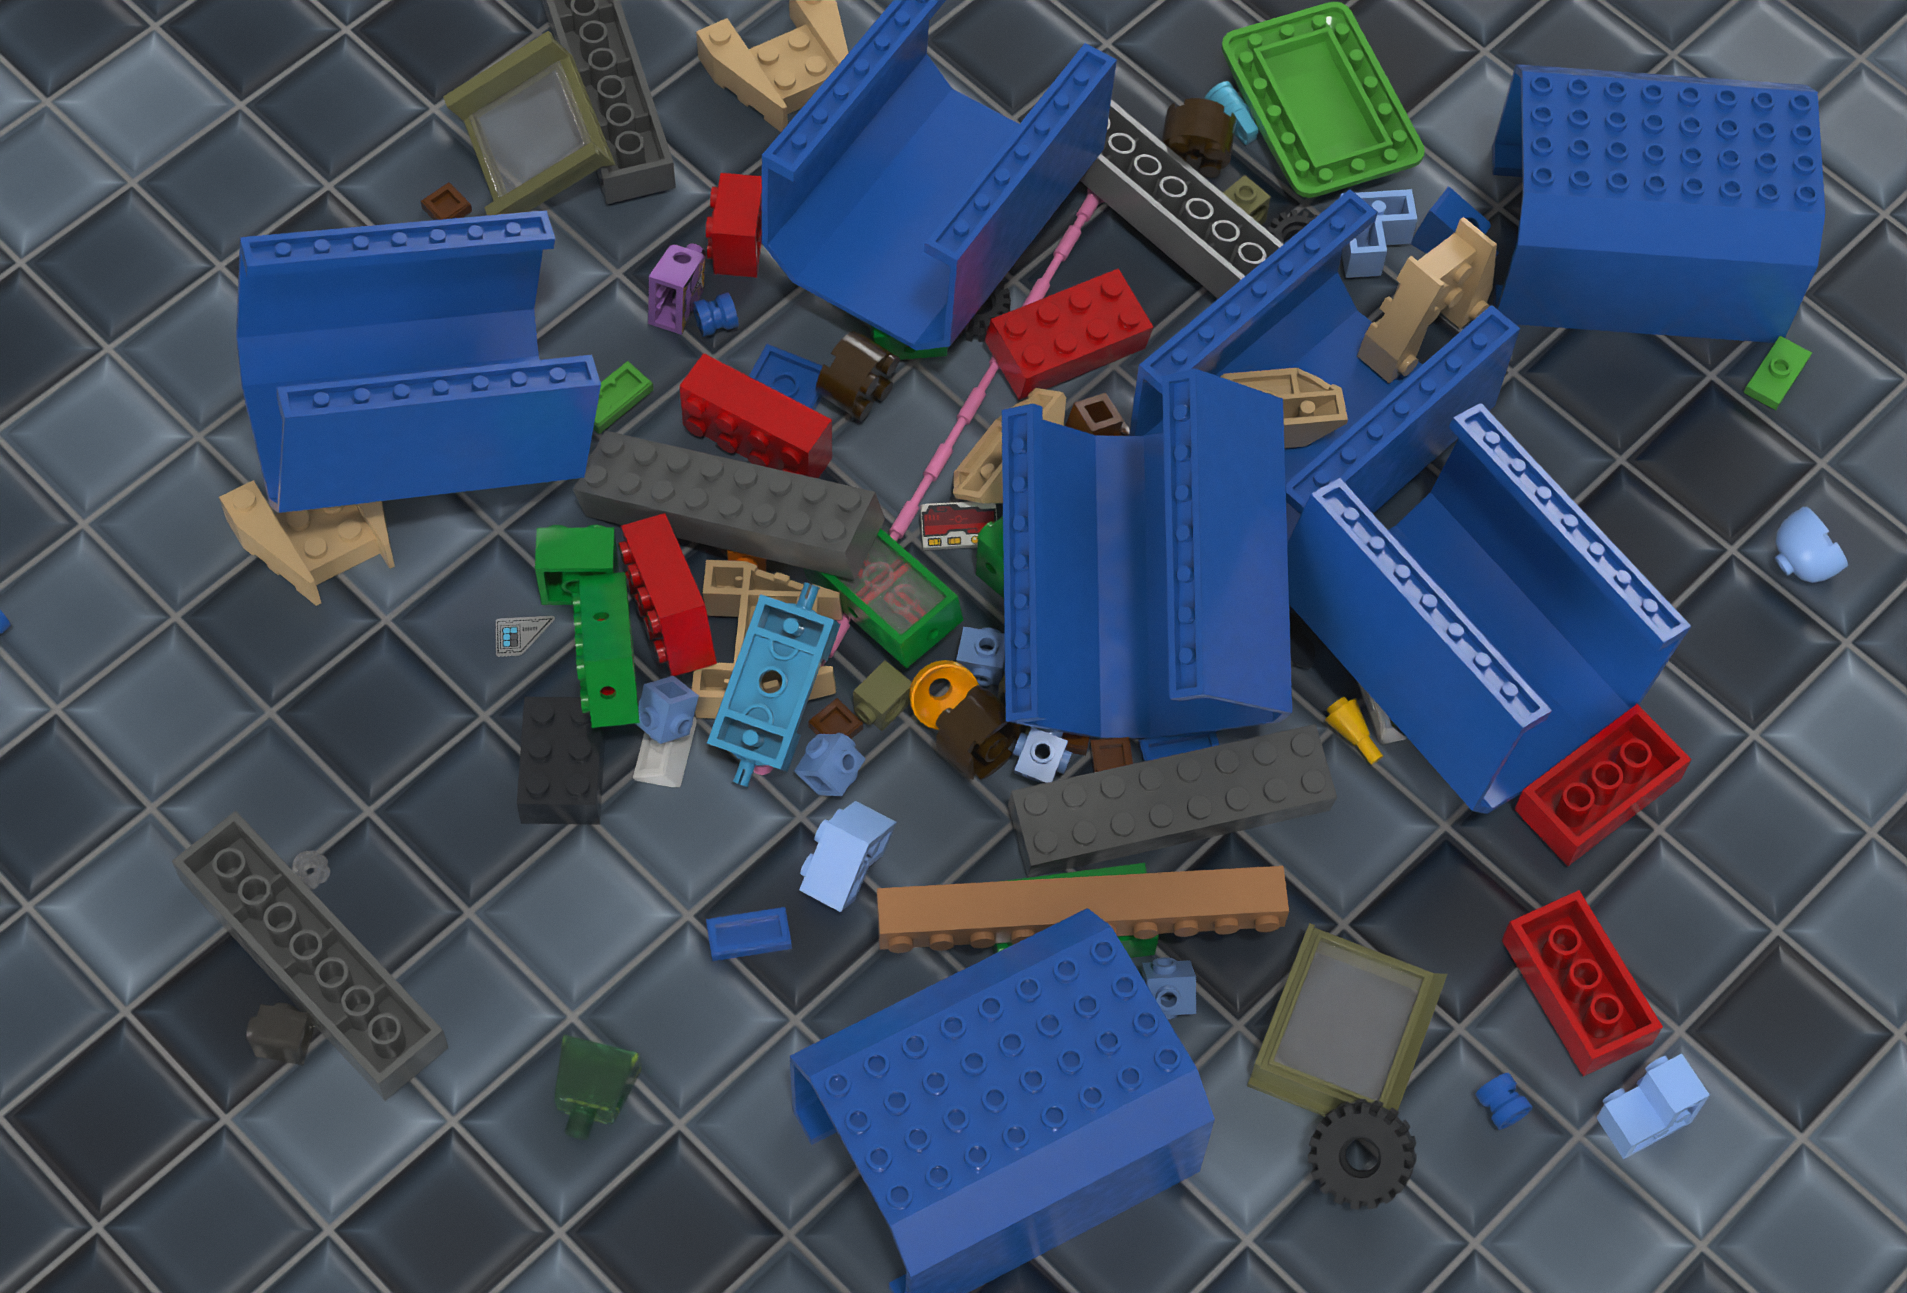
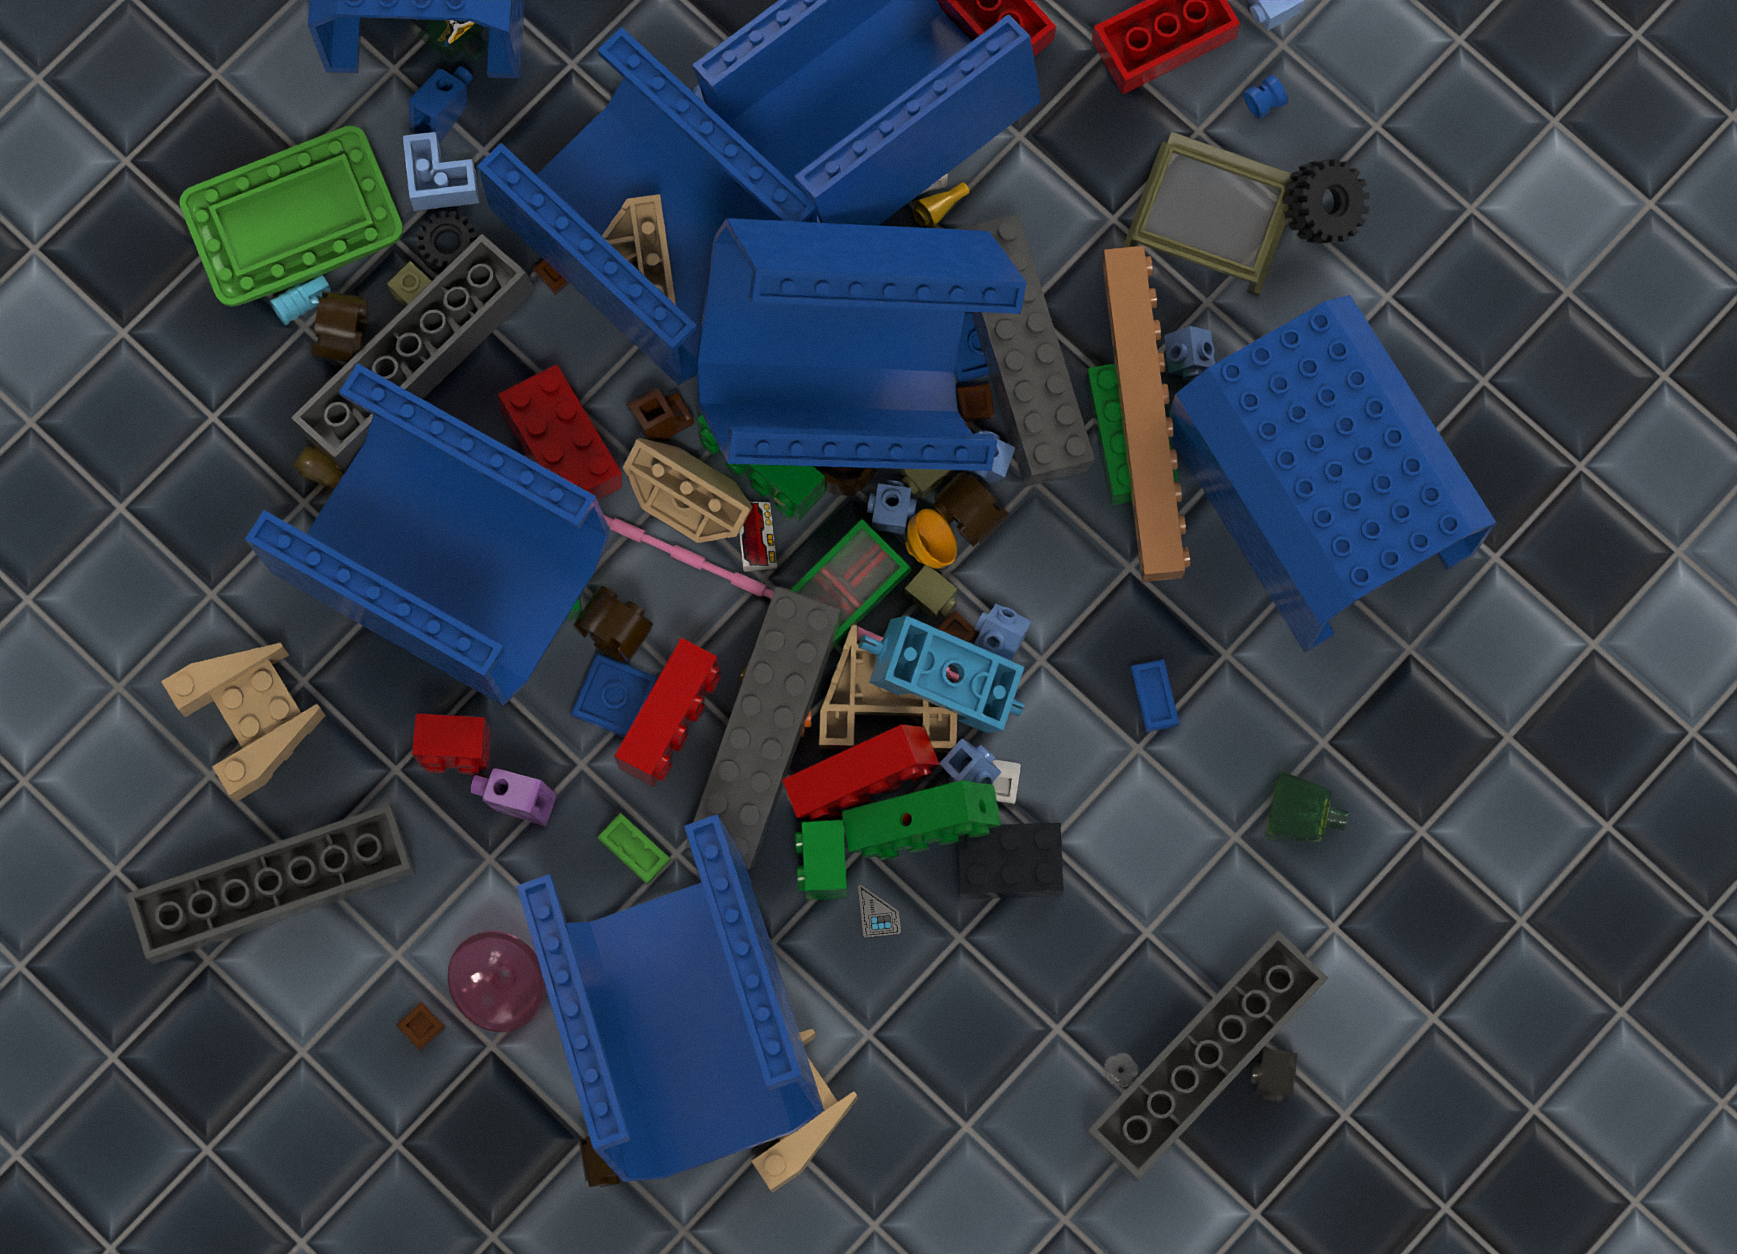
camera: 90 degrees left, 15 degrees up
piece [443,31,615,215] -> none
blue wheel [692,292,739,337] -> none
light blue brick [799,801,897,912] -> none
tan wedge [1357,217,1497,383] -> none

